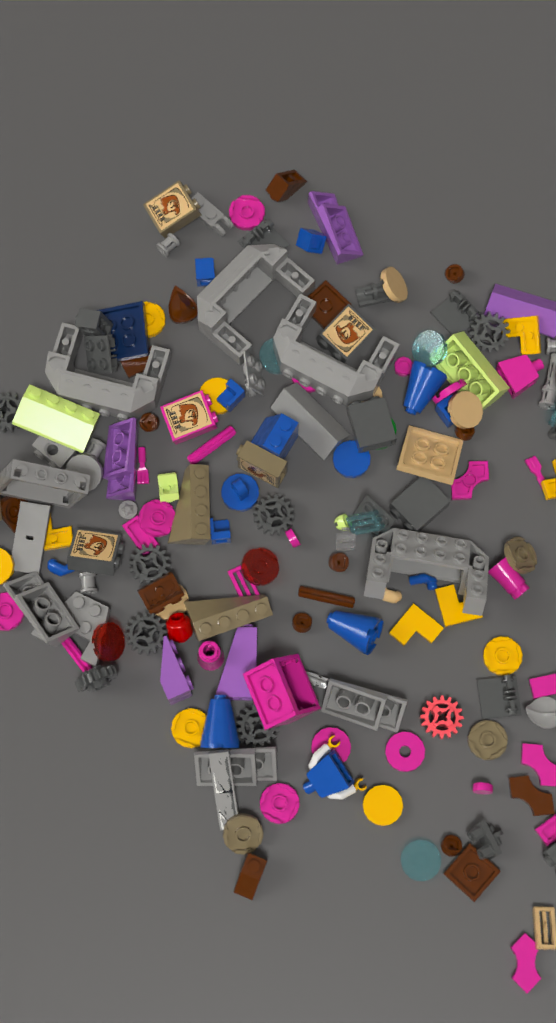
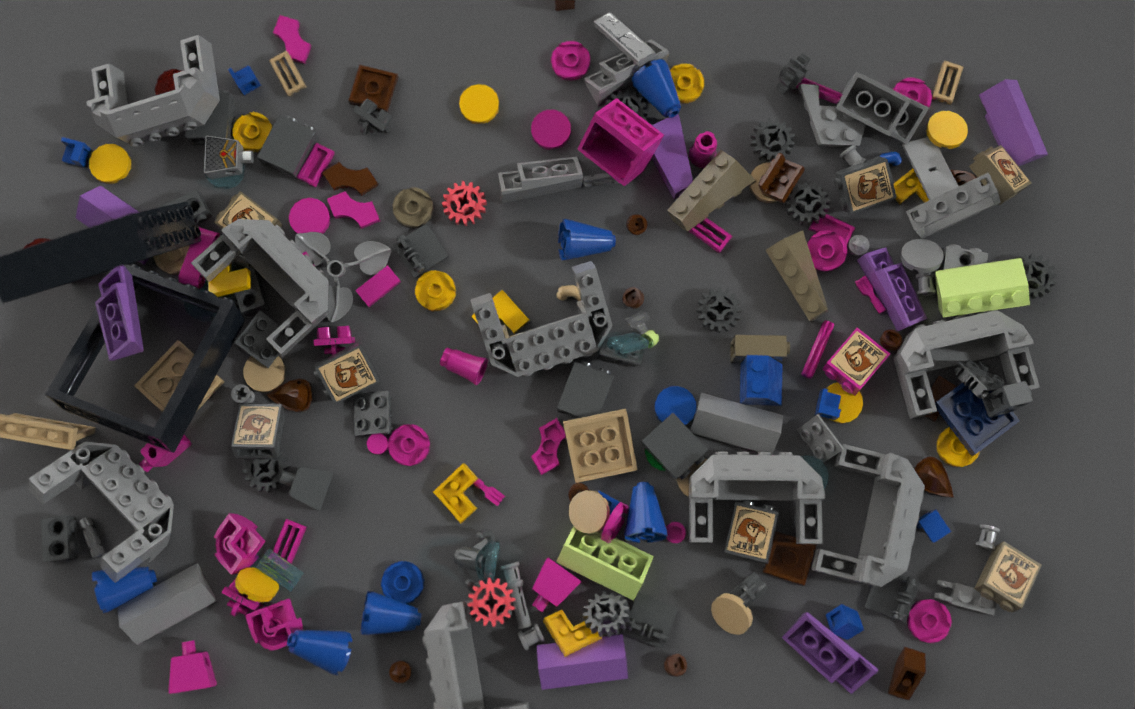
camera: 155 degrees right, 5 degrees up
clear red tile [92,622,125,661] -> none
yellowish green bracket [158,472,179,502] -> none
medium lavender slope [160,636,194,705] -> none
red head [166,612,193,643] -> none
blue panel [210,518,231,545] -> none
blue tile [221,474,259,512] -> none
dark tan tile [223,813,264,855] -> none
clear red tile [241,548,279,586] -> none
dark pink tile [285,528,301,548] -> none
reddish brown axle [298,586,355,608] -> none
blue torso [303,735,367,800] -> none
dark pink tile [385,732,425,772] -> none
yellow tile [389,603,444,646] -> none
clear light blue tile [400,840,441,881] -> none
blue arm [409,573,438,590] -> none
clear light blue tile [412,330,447,368] -> none
reddish brown tile [441,835,462,857] -> none
dark pink tile [473,782,493,795] -> none
dark tan tile [504,536,537,574] -> none

